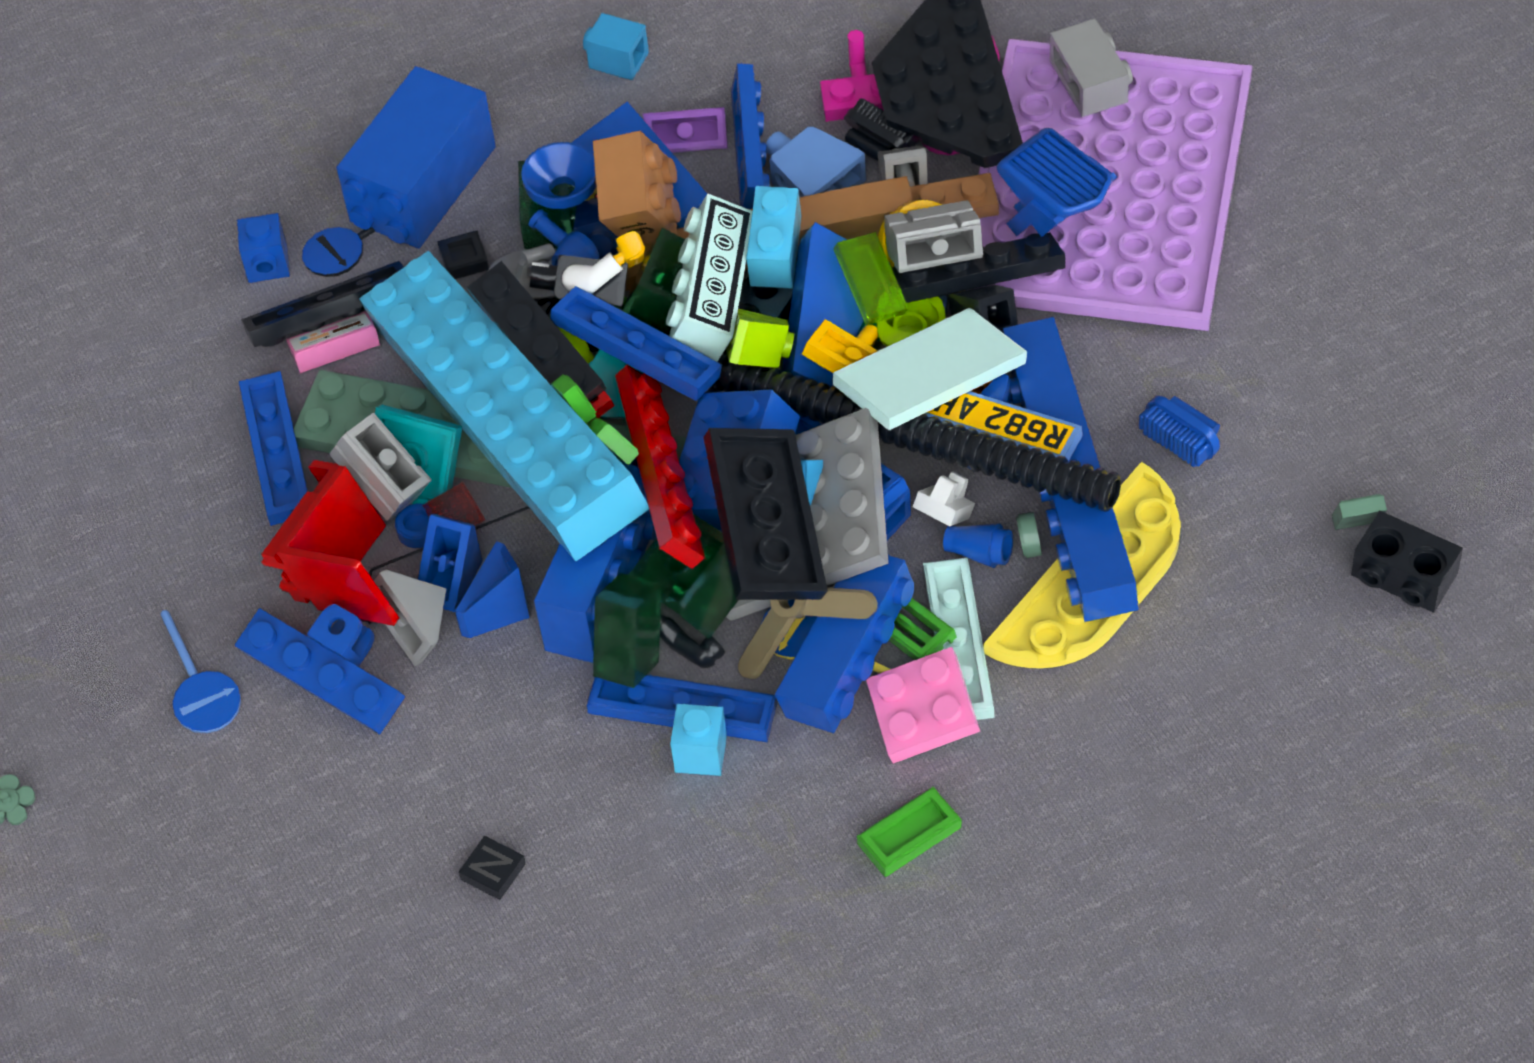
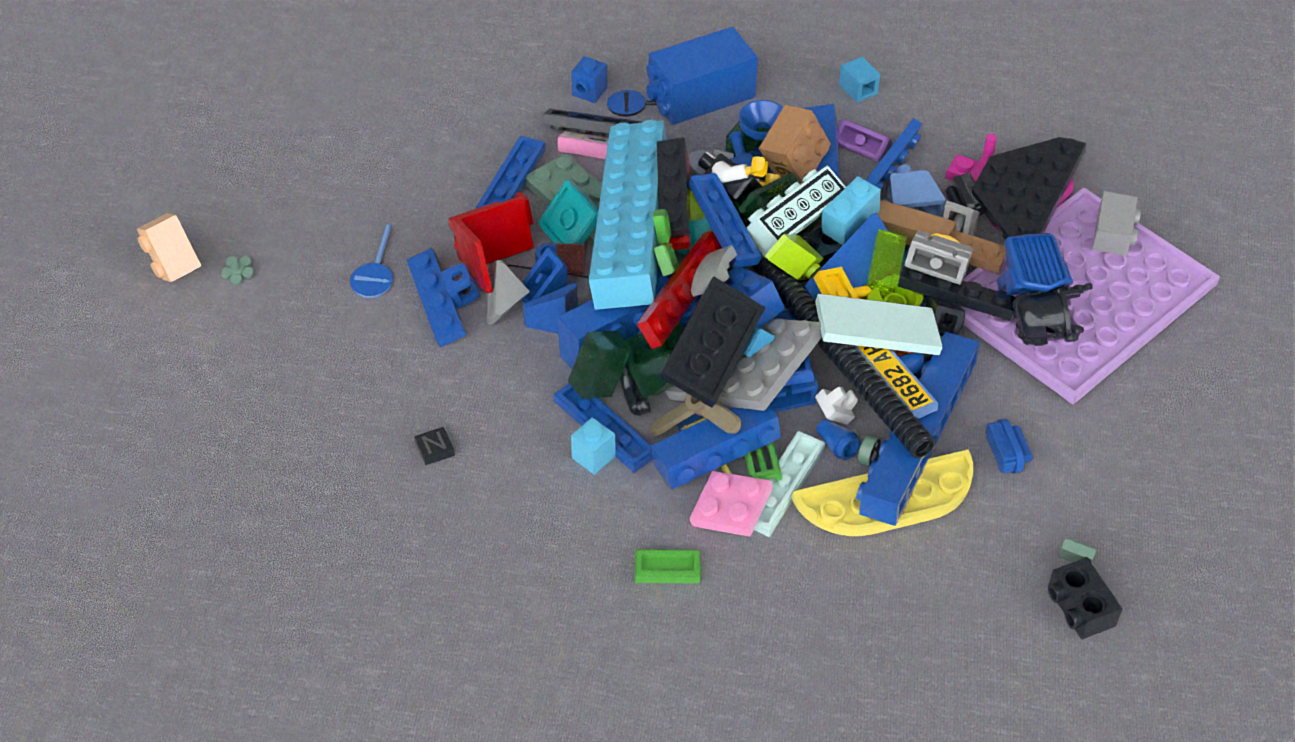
camera: 30 degrees right, 5 degrees down
light grey brick [329,413,432,521] -> none
black tile [437,230,489,279] -> none
none -> light grey slope [691,245,737,297]
none -> black helmet [1013,283,1093,346]

